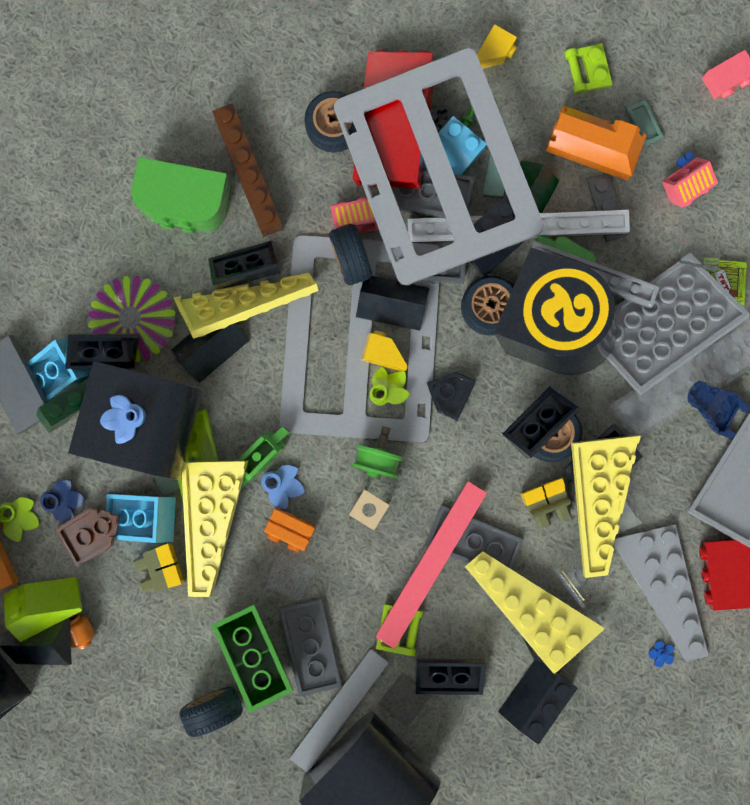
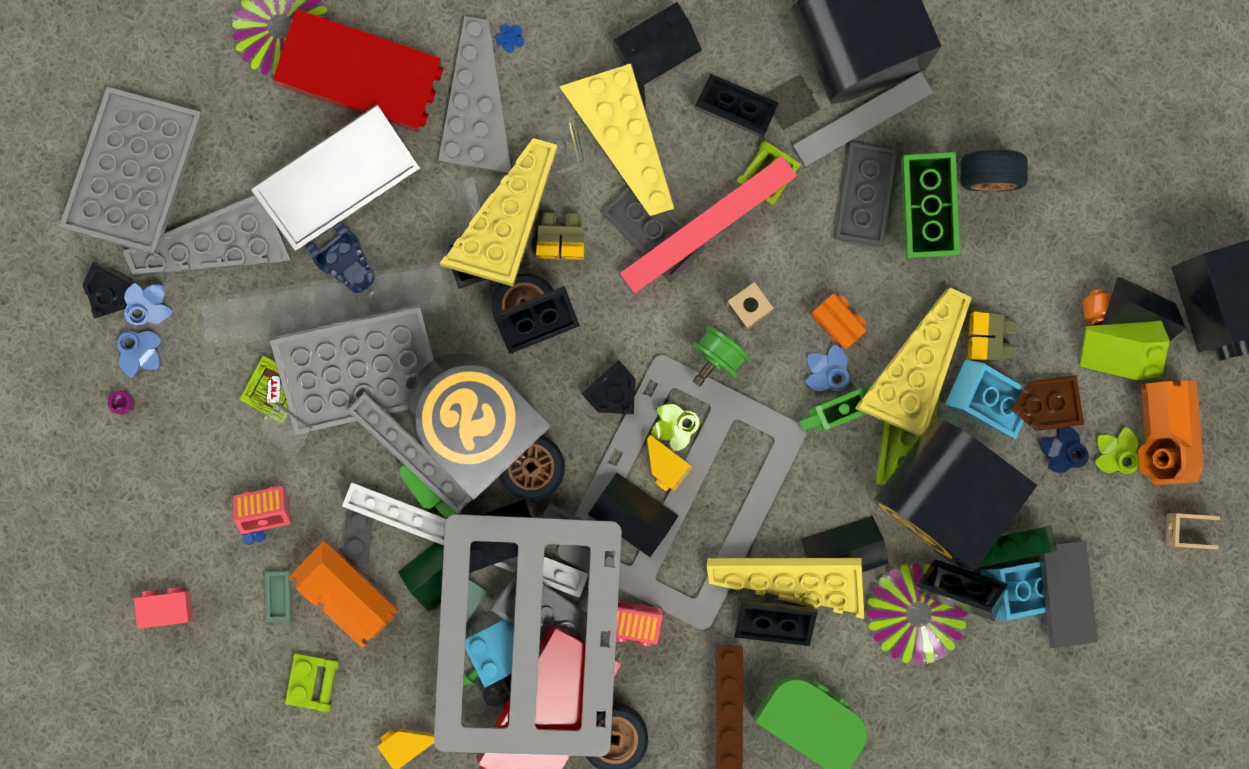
camera: 160 degrees left, 0 degrees up
medium blue plate [100,395,146,444] -> none
black wheel [329,224,372,286] -> none

